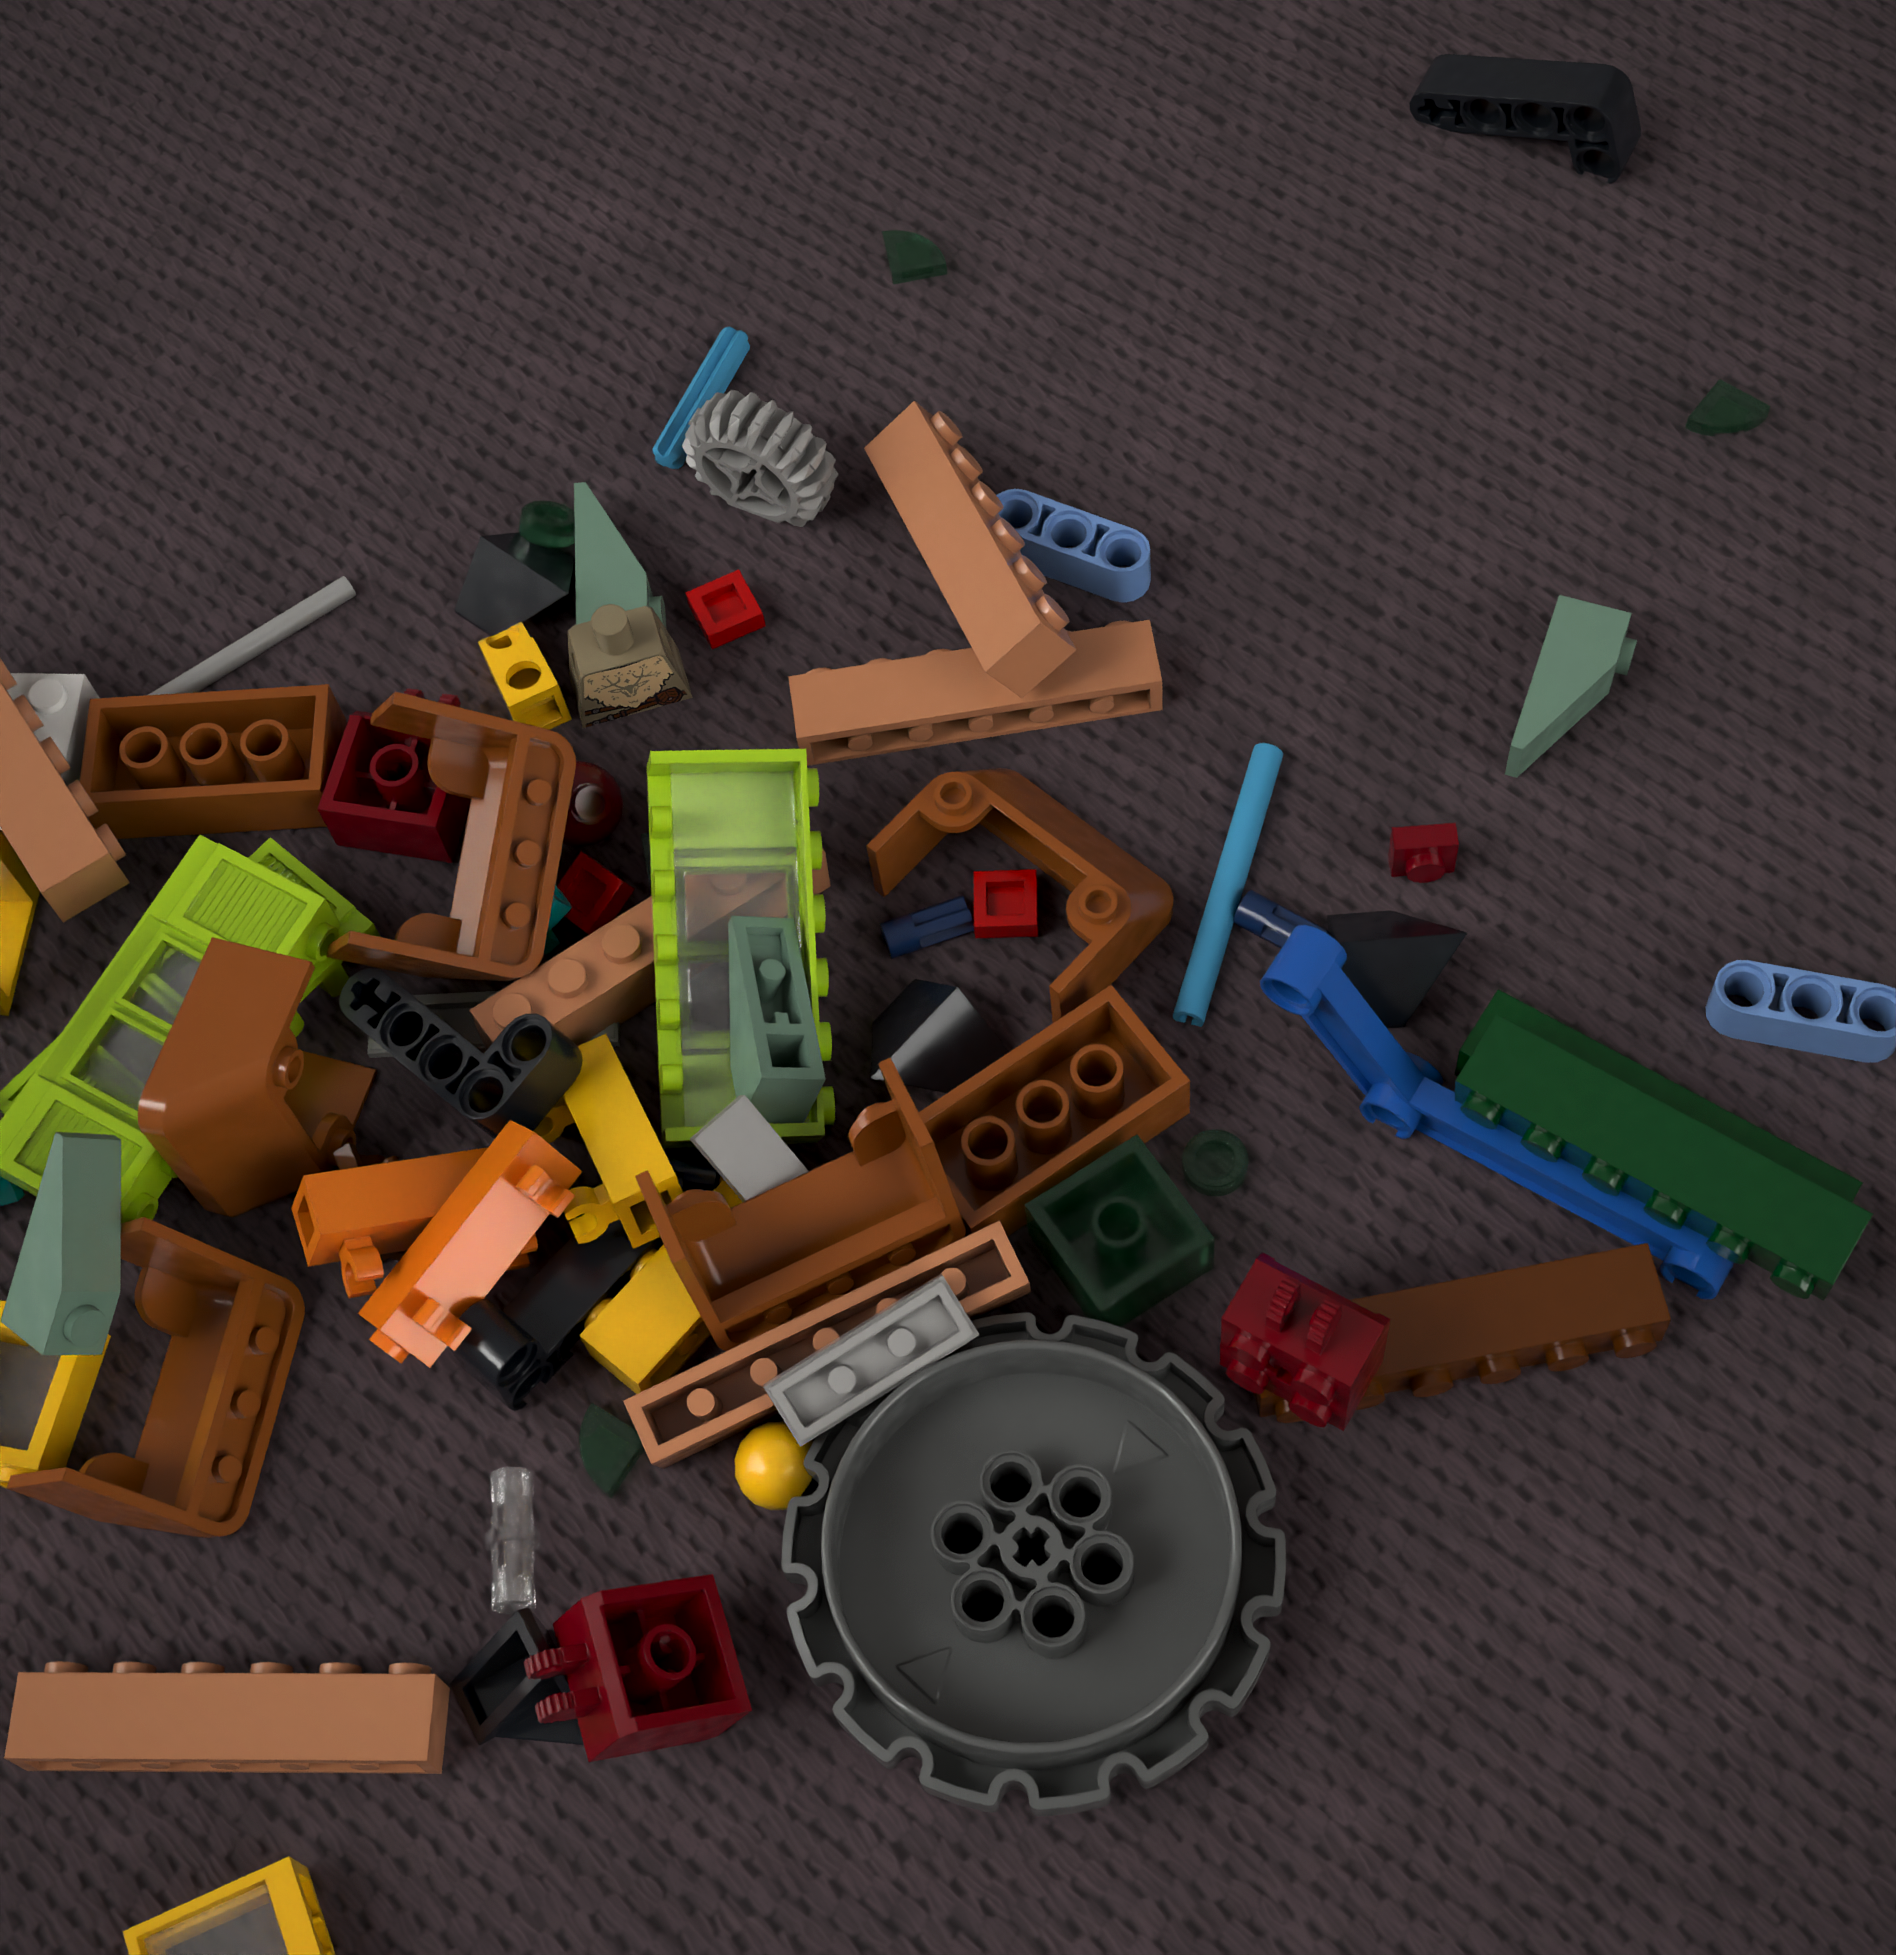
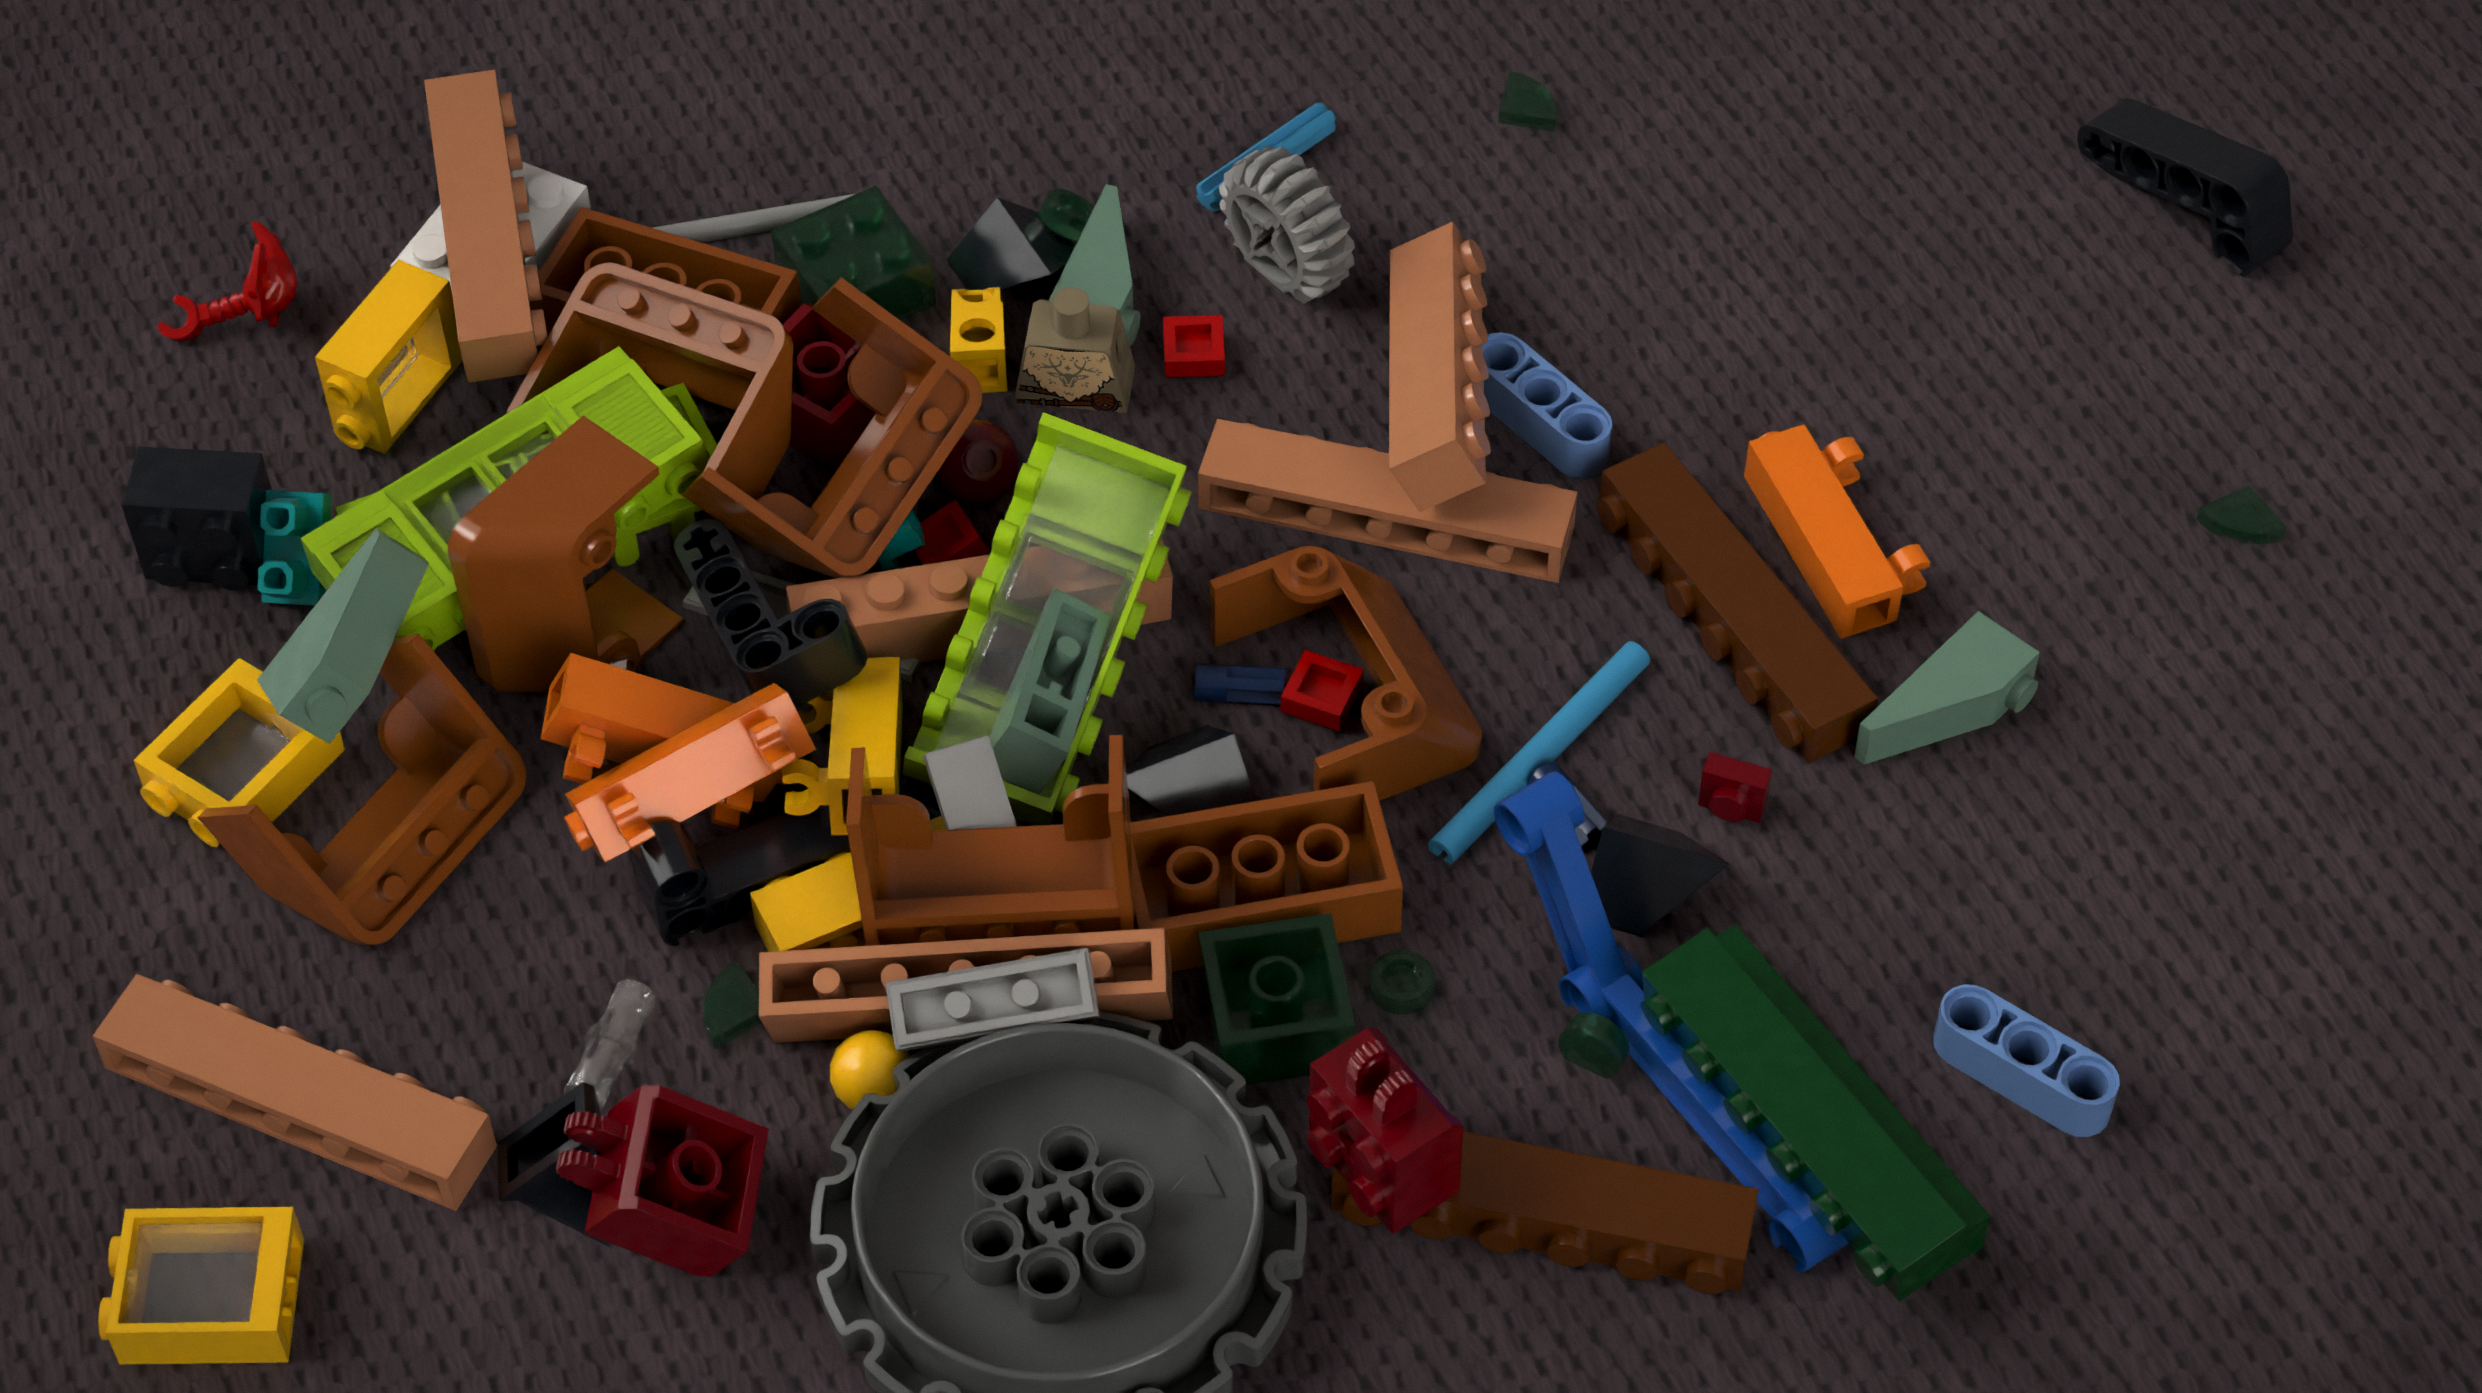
camera: 15 degrees right, 10 degrees down
none -> dark orange windscreen [507,262,793,501]
none -> clear green brick [771,186,936,320]
none -> clear green tile [1558,1013,1629,1079]
none -> reddish brown brick [1597,442,1878,764]
none -> orange brick [1744,424,1931,639]

